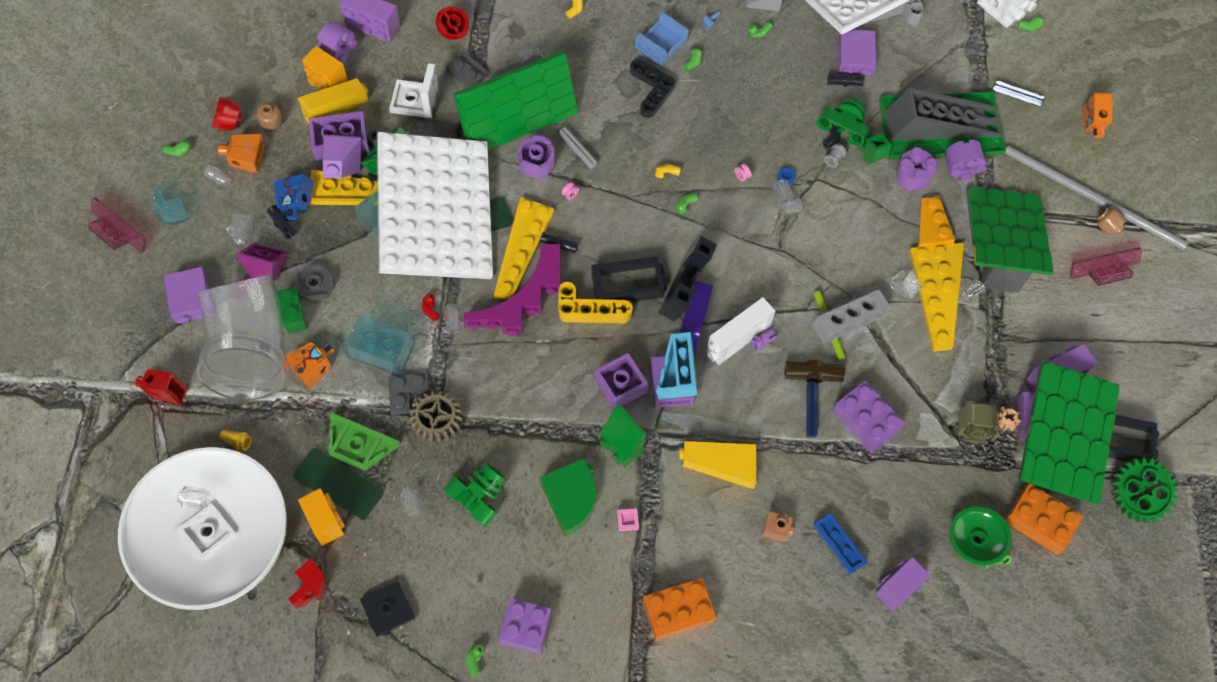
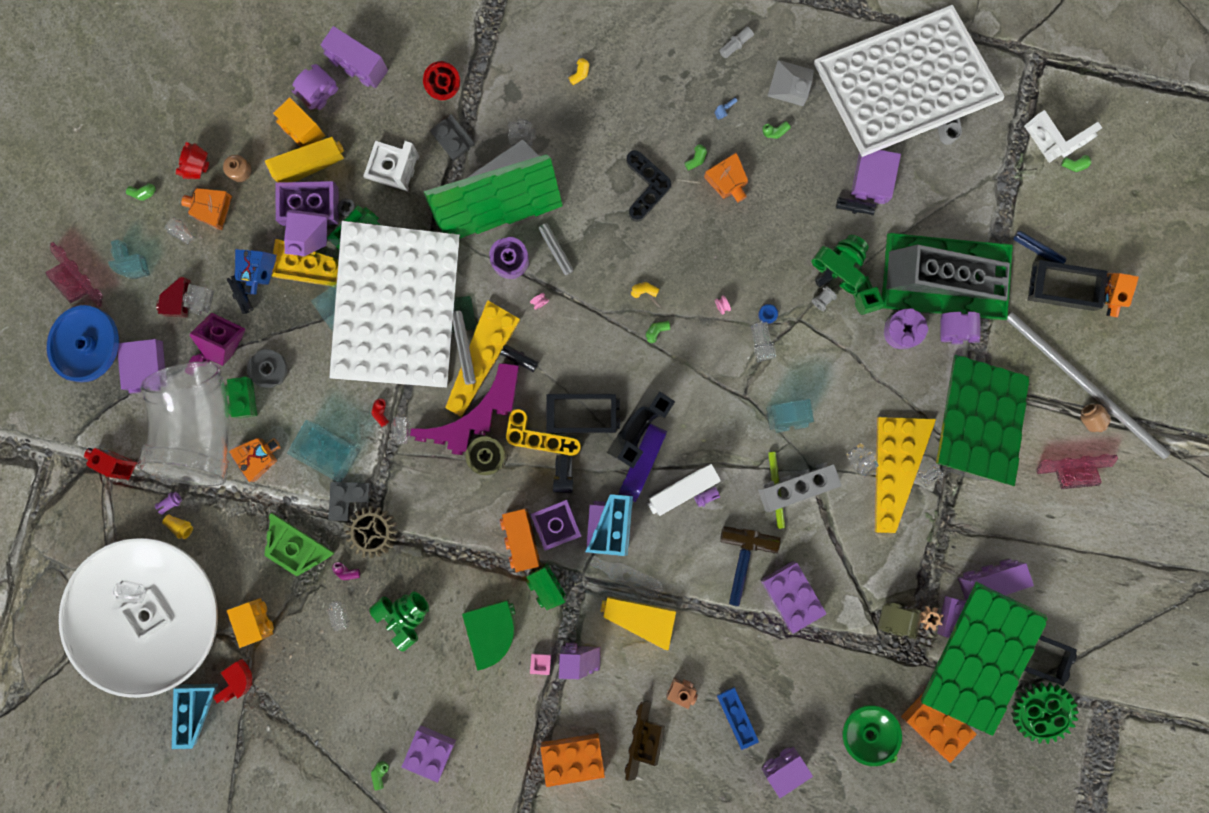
camera: 10 degrees right, 20 degrees up
clear green piece [293,448,384,520] -> none
black plate [360,581,415,638] -> none
medium blue panel [635,12,689,66] -> none
light orange wing [918,196,955,248] -> none
none -> blue dish [47,305,119,382]
none -> medium lavender pin [155,492,182,514]
none -> dark red slope [156,277,191,318]
none -> medium azure wedge [172,684,218,749]
none -> magenta arm [332,562,361,580]
none -> light grey axle [452,311,476,385]
none -> olive brick [465,436,506,476]
none -> orange brick [500,508,541,572]
none -> black piece [553,455,573,493]
none -> medium lavender wedge [559,642,600,679]
none -> dark brown bracket [624,701,665,781]
none -> orange torso [704,153,748,203]
none -> clear light blue brick [766,399,814,433]
none -> black window [1027,260,1109,311]

